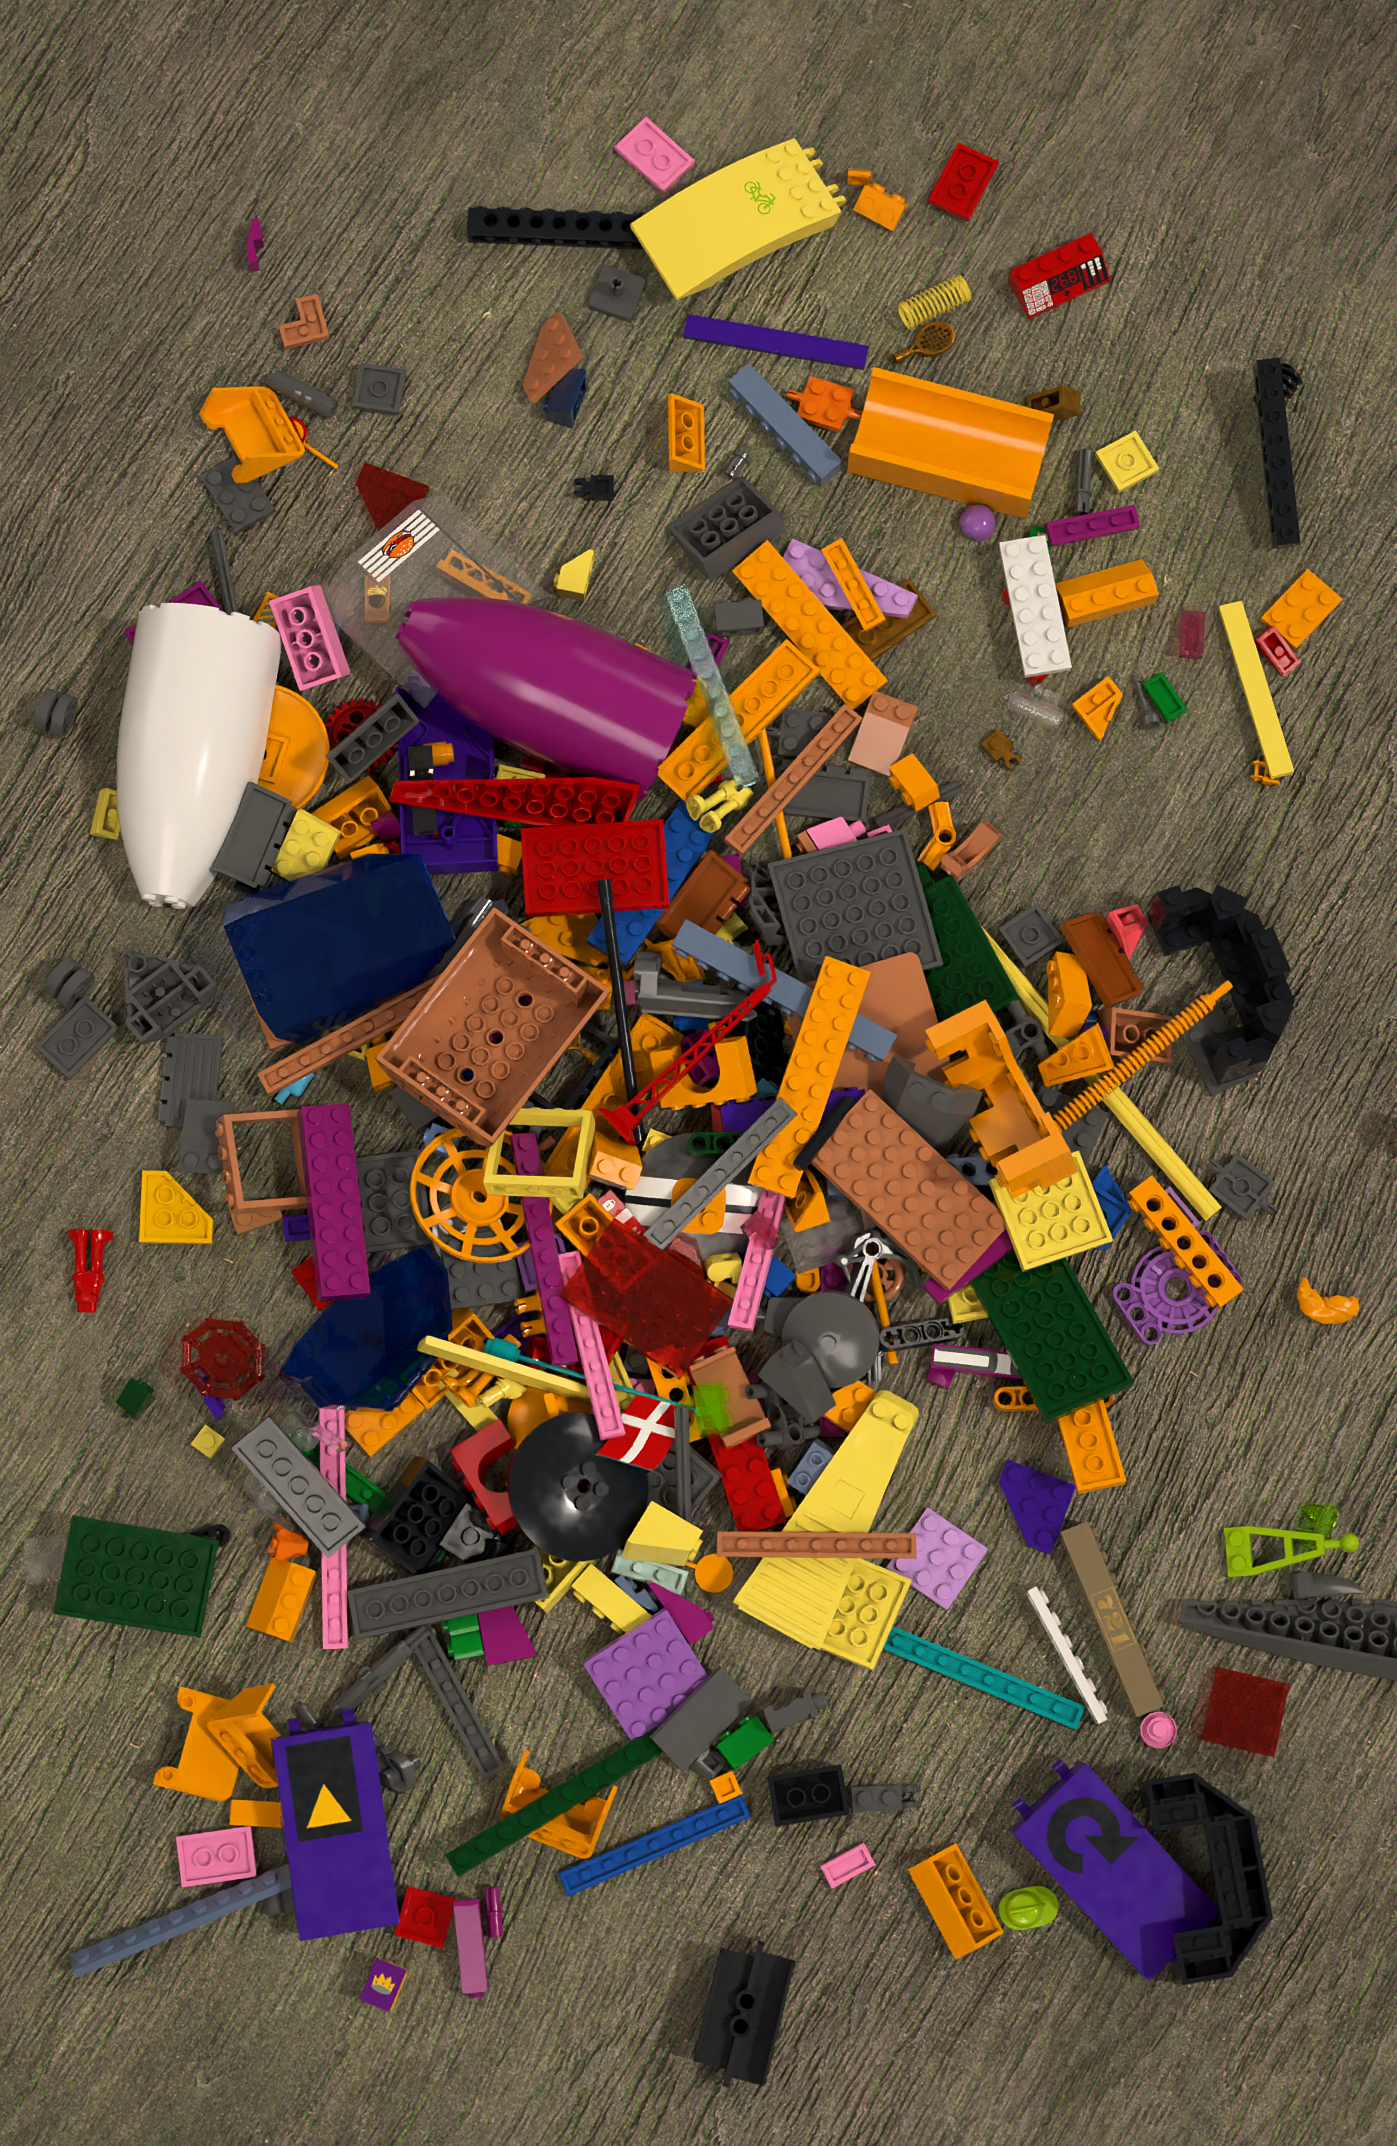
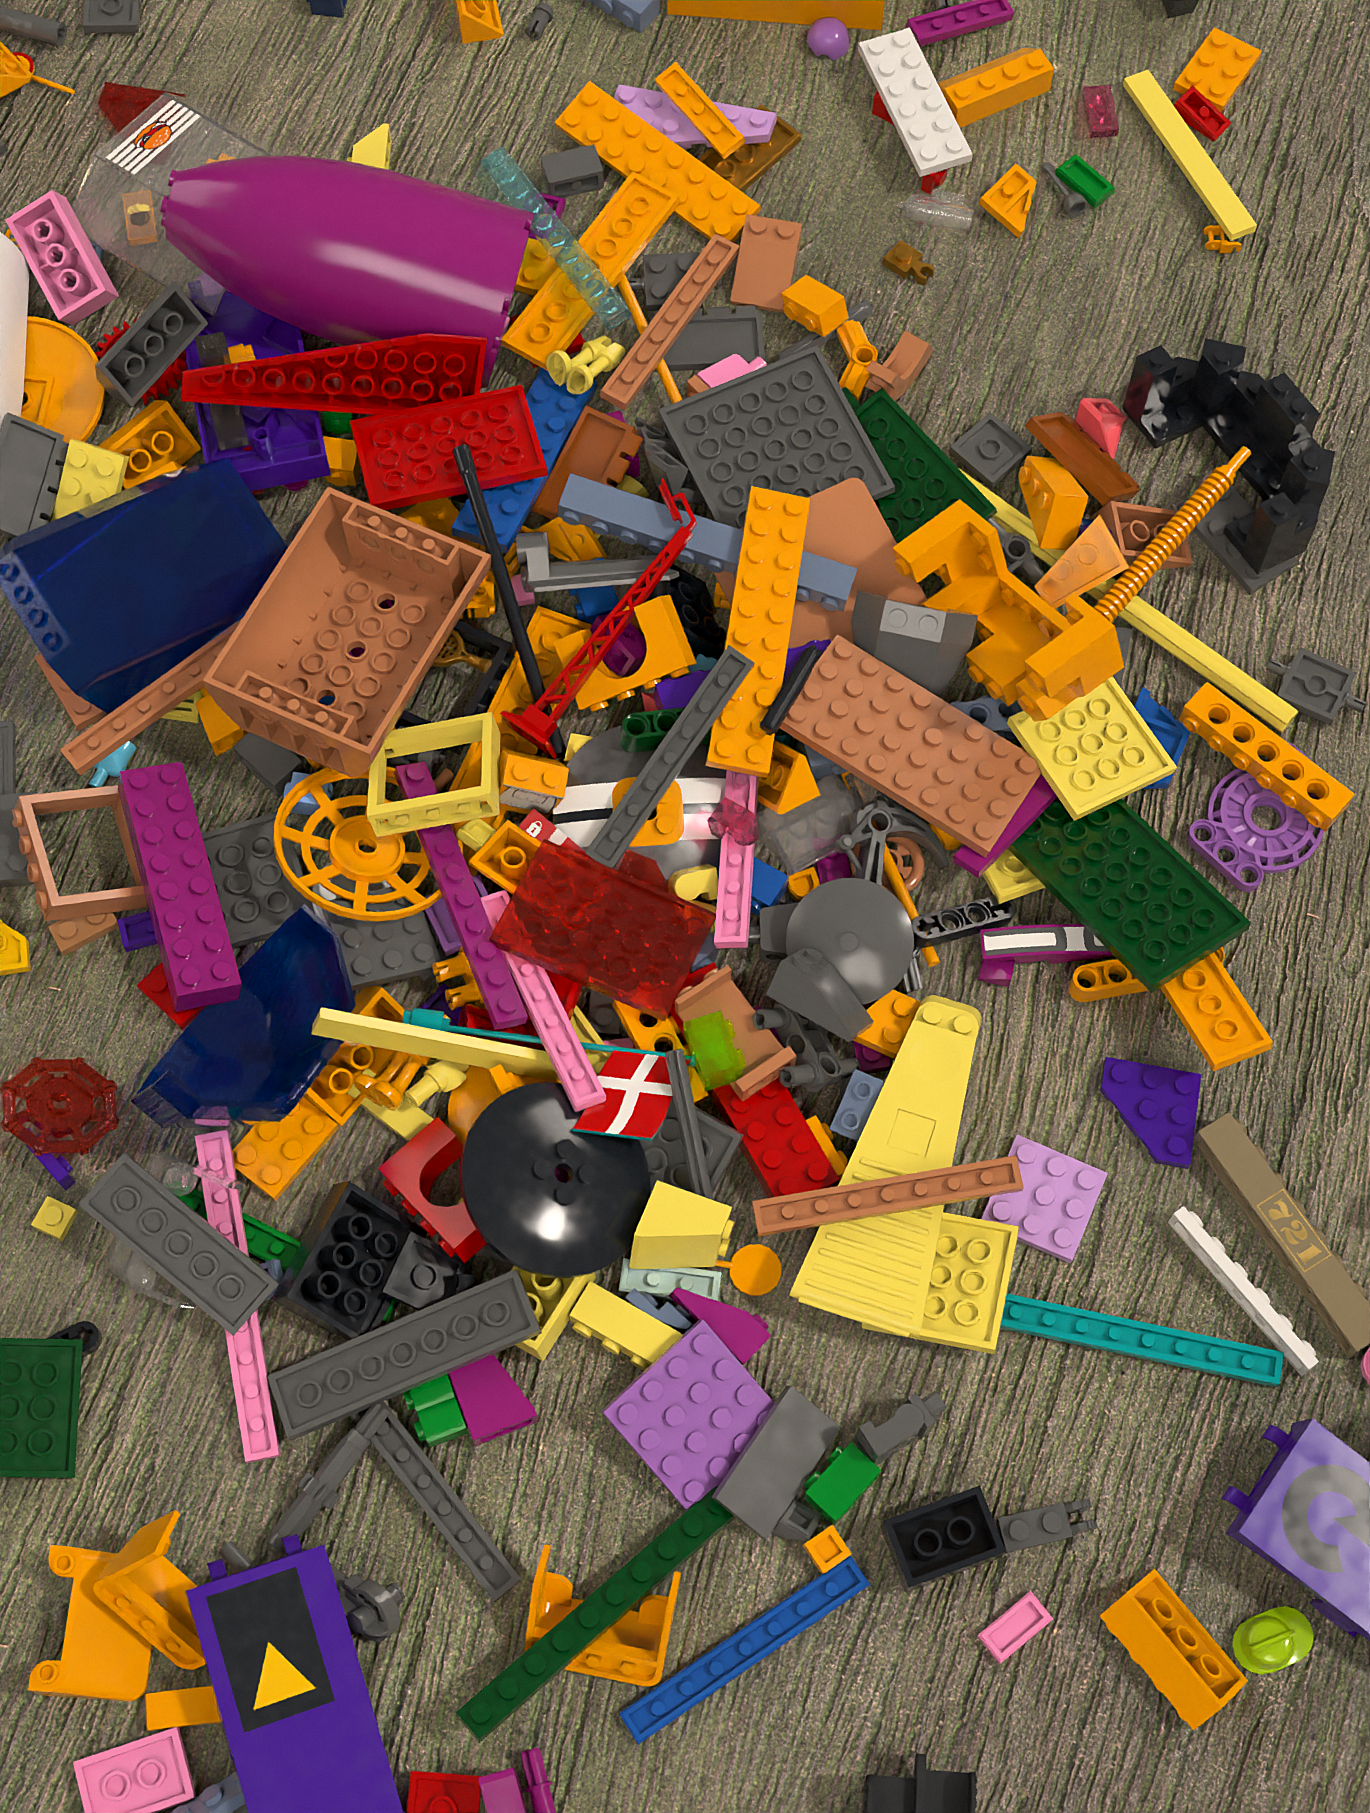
camera: 10 degrees left, 10 degrees down
light orange slope [246,1557,318,1643] -> none
orange rock [267,1519,308,1564] -> none
magenta slope [370,810,401,842] -> none
black plate [574,475,614,500] -> none
dark grey slope [667,476,786,581] -> none

